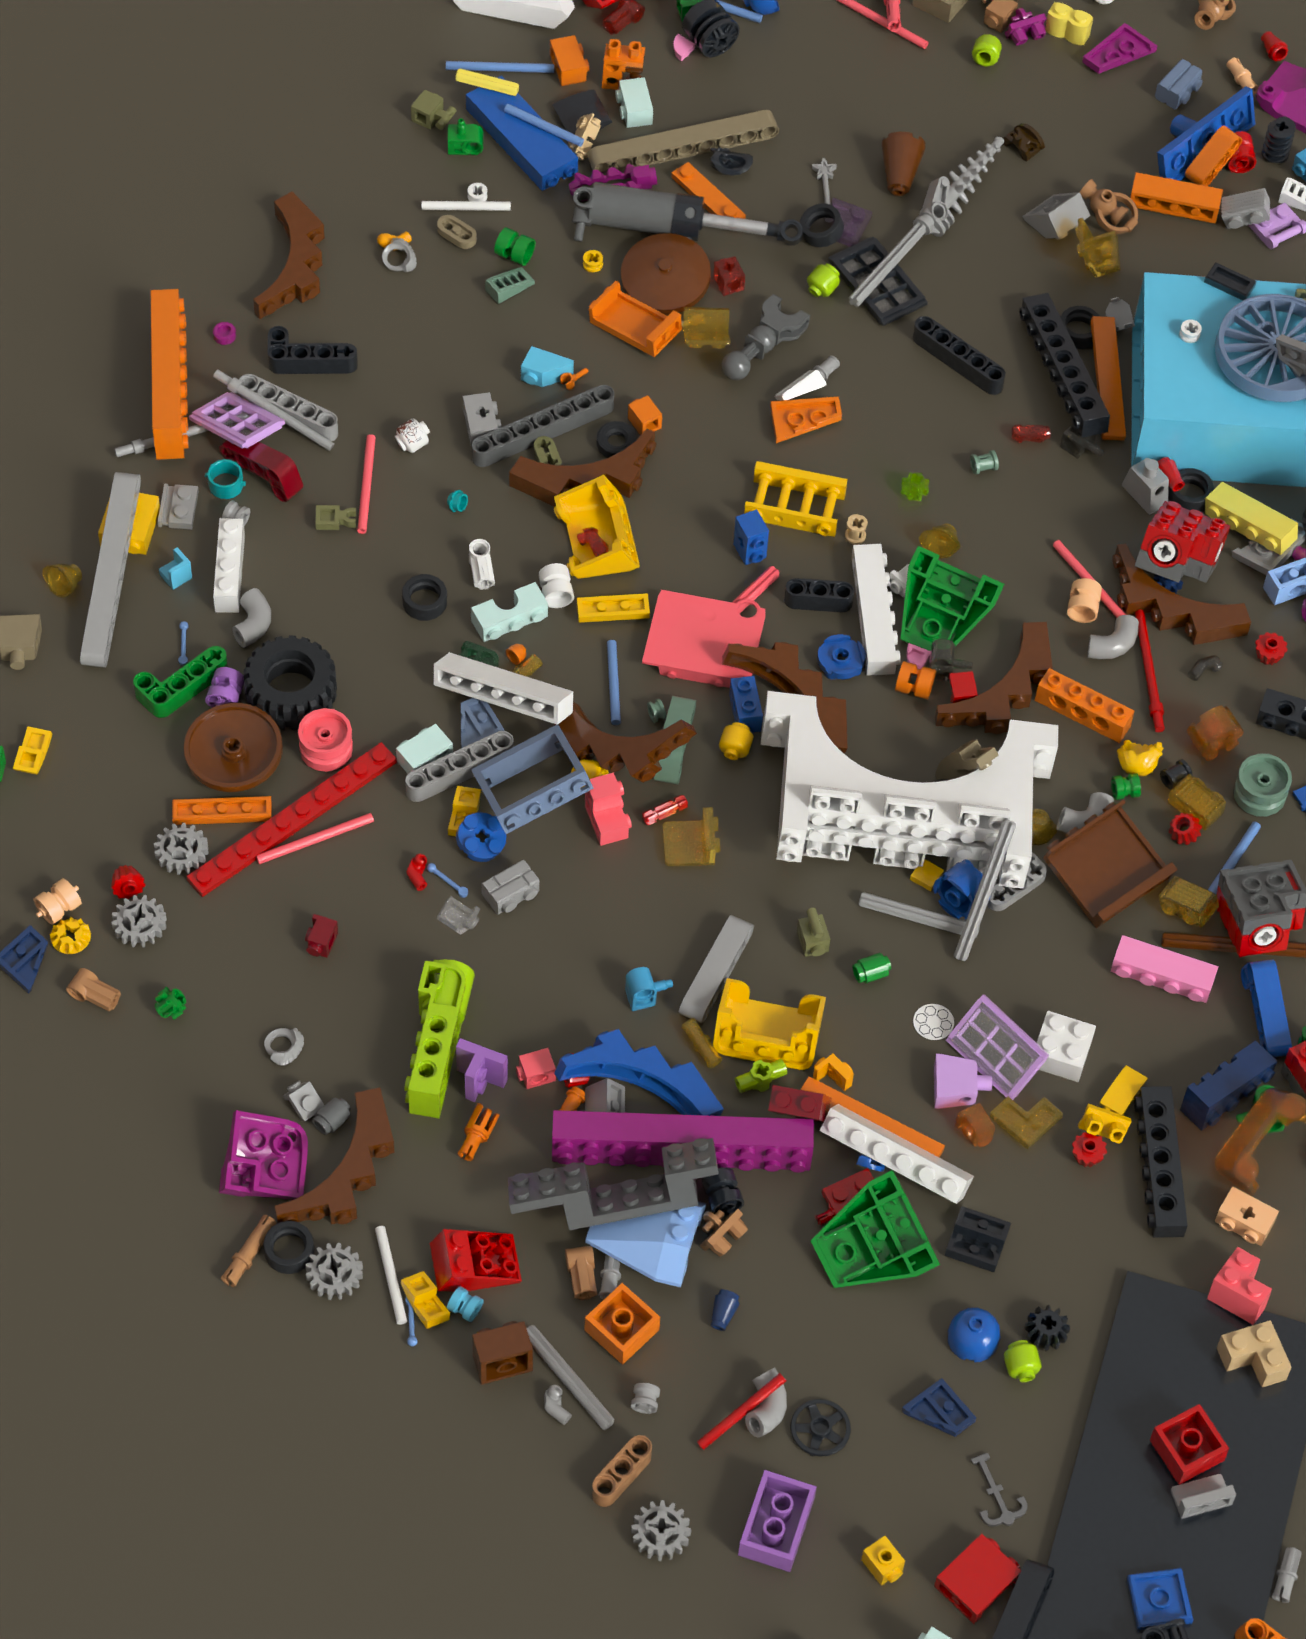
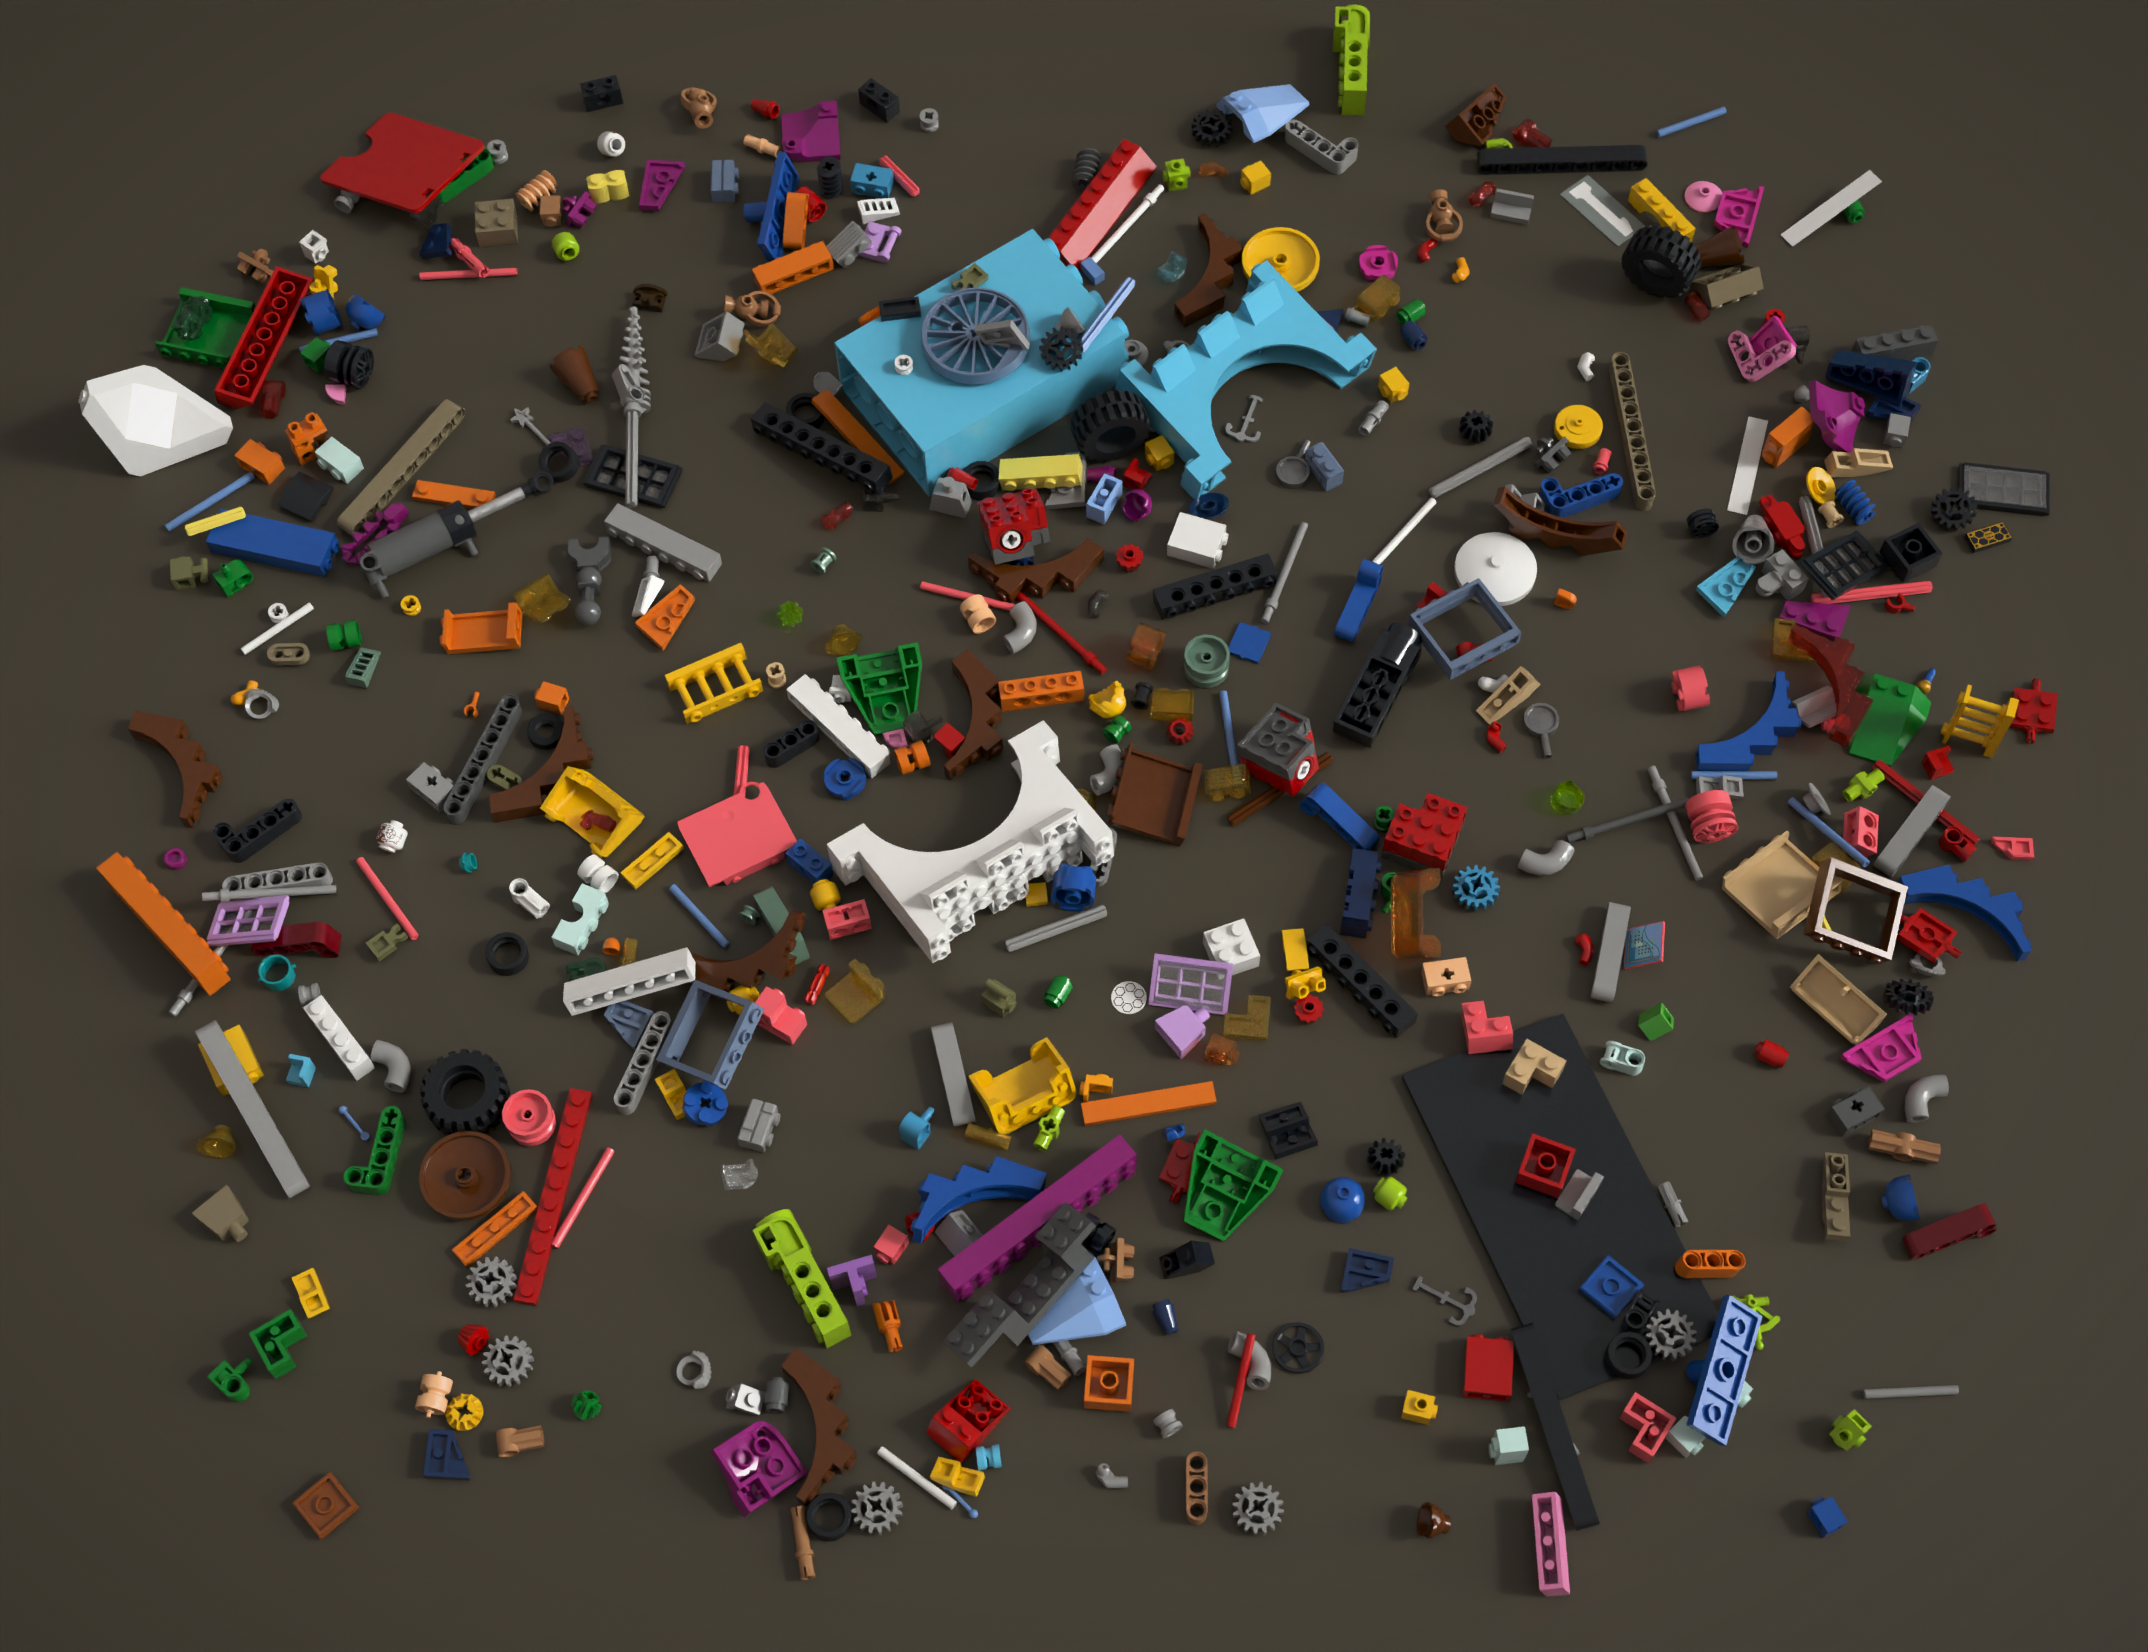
camera: 35 degrees left, 5 degrees up
light grey plate [158,484,199,529] -> none
medium lavender wheel [205,667,244,708] -> none
dark red brick [305,914,338,958] -> none
light aqua brick [396,724,453,774] -> none
red arm [406,854,428,891] -> none
medium blue hinge [427,863,468,898] -> none
reddish brown brick [472,1321,533,1385] -> none
medium blue bar [504,104,584,147] -> none
medium azure slope [521,346,574,387] -> none
light grey axle [527,1325,614,1430] -> none
orange pin [559,1087,585,1111] -> none
tan hinge [567,113,601,161] -> none
reddish brown dish [621,233,711,315] -> none
black hat [709,147,753,175] -> none
clear red brick [713,256,745,296] -> none
reddish brown arch [722,642,848,754] -> none
blue brick [733,509,769,565] -> none
medium lavender brick [738,1470,816,1572] -> none
dark red brick [768,1085,832,1122] -> none
lime head [807,263,840,297] -> none
white brick [820,1104,974,1204] -> none
black beam [913,316,1006,395] -> none
dark tan slope [935,739,999,780] -> none
light grey axle [954,819,1016,961] -> none
bright pink brick [1111,935,1219,1003] -> none
none -> light grey brick [604,503,722,582]
none -> coral brick [822,899,872,940]
none -> black slope [1159,1240,1215,1279]

